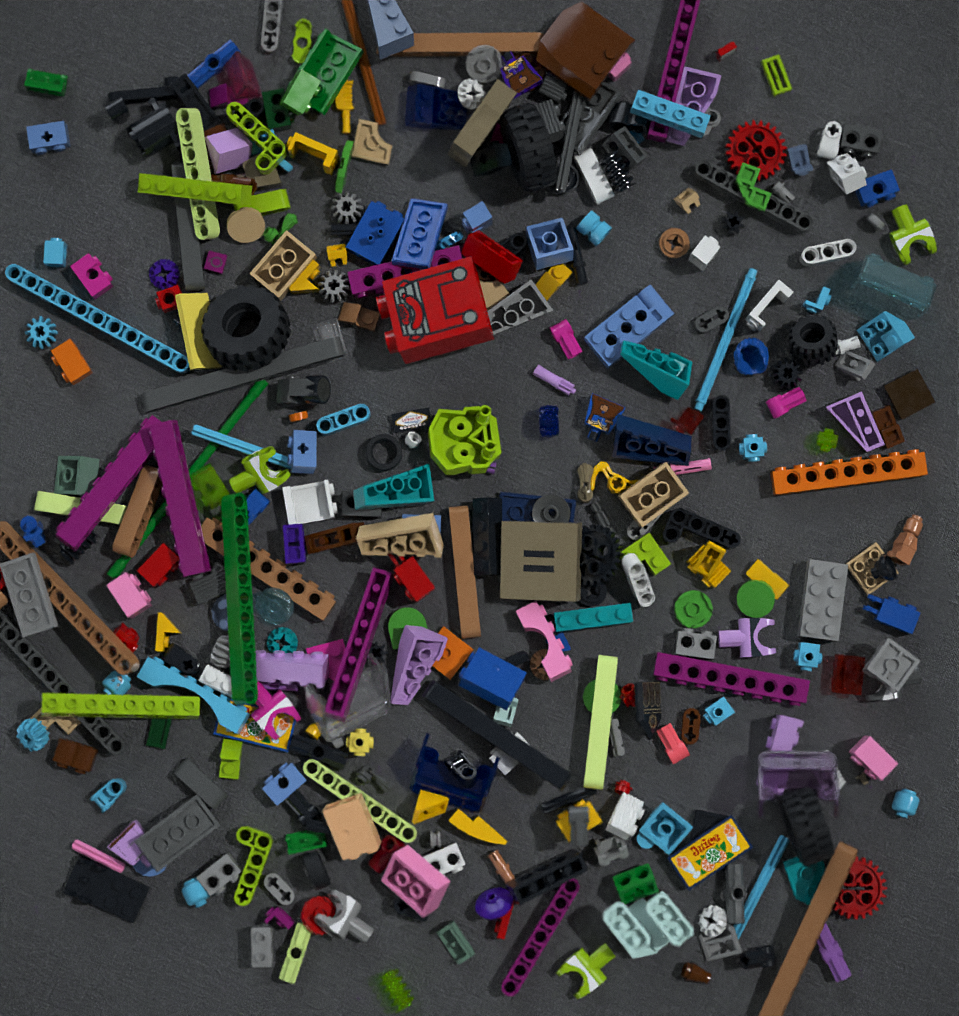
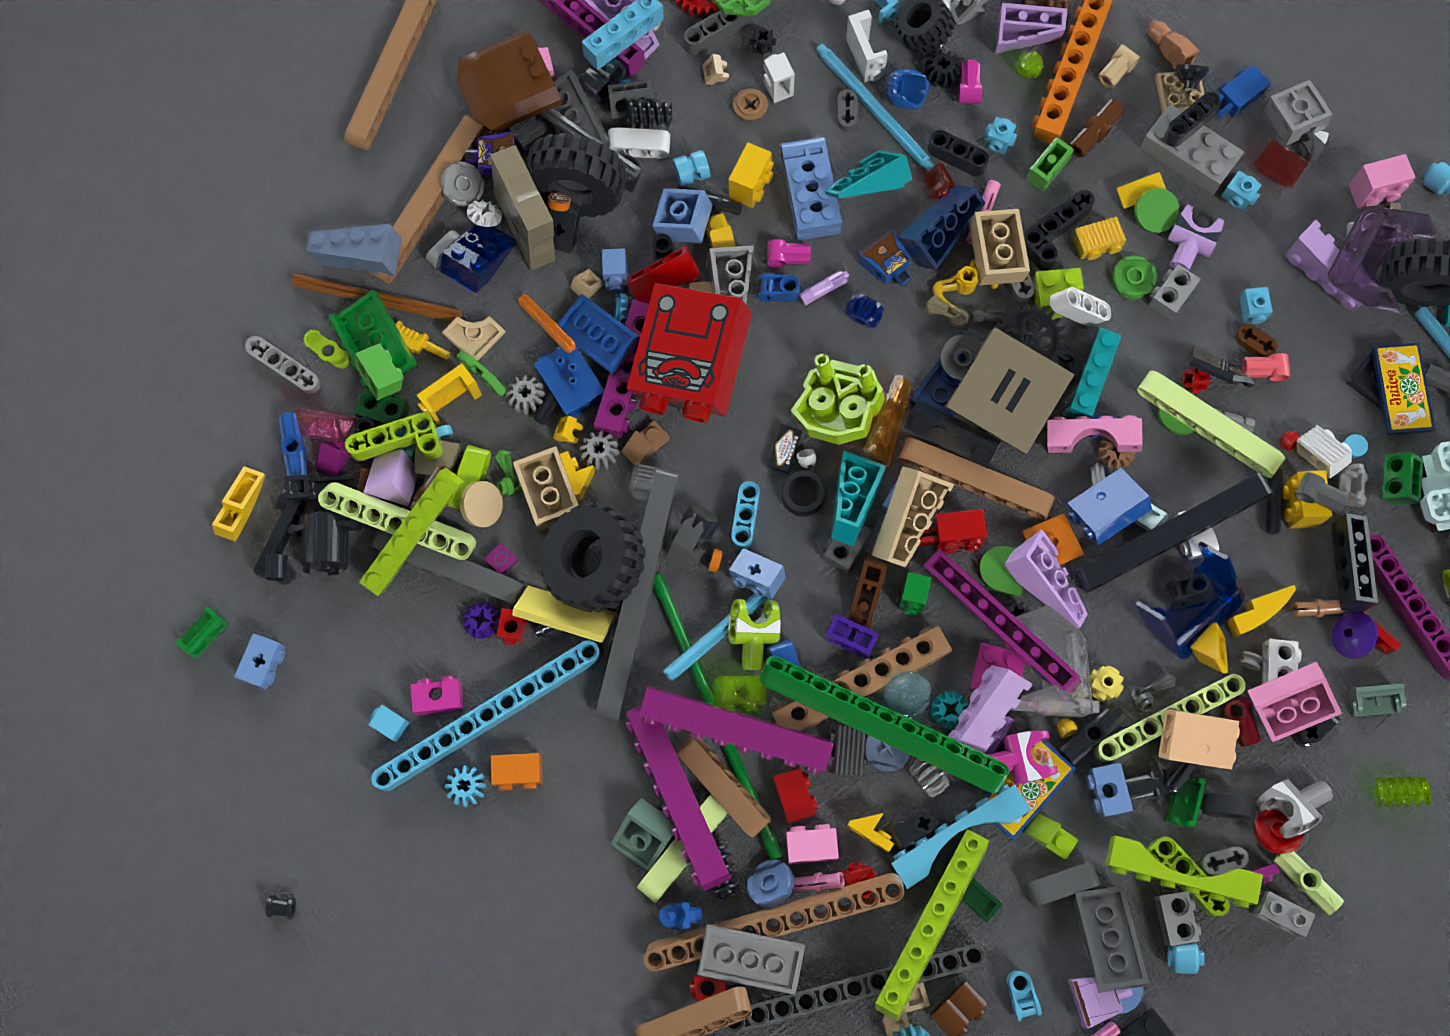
camera: 55 degrees left, 10 degrees down
medium azure head [102,670,131,695] -> none
white brick [199,665,232,698] -> none
white panel [282,479,338,525] -> none
medium azure slope [639,802,693,855] -> none
magenta brick [652,652,810,706] -> none
yellow slope [693,541,727,578] -> none
none -> yellow slope [212,466,265,542]
none -> orange axle [518,294,576,353]
none -> orange tile [547,193,571,211]
none -> tan slope [570,269,604,299]
none -> yellow brick [729,142,774,208]
none -> medium blue tile [747,860,795,908]
none -> blue piece [757,273,800,302]
none -> bright pink pin [791,872,845,893]
none -> clear orange wing [864,375,911,468]
none -> green brick [898,572,932,615]
none -> bright green brick [1026,138,1074,192]
none -> reddish brown piece [1069,99,1125,158]
none -> tan piece [1098,44,1140,88]
none -> lime arch [1105,836,1263,908]
none -> black beam [1163,92,1221,147]

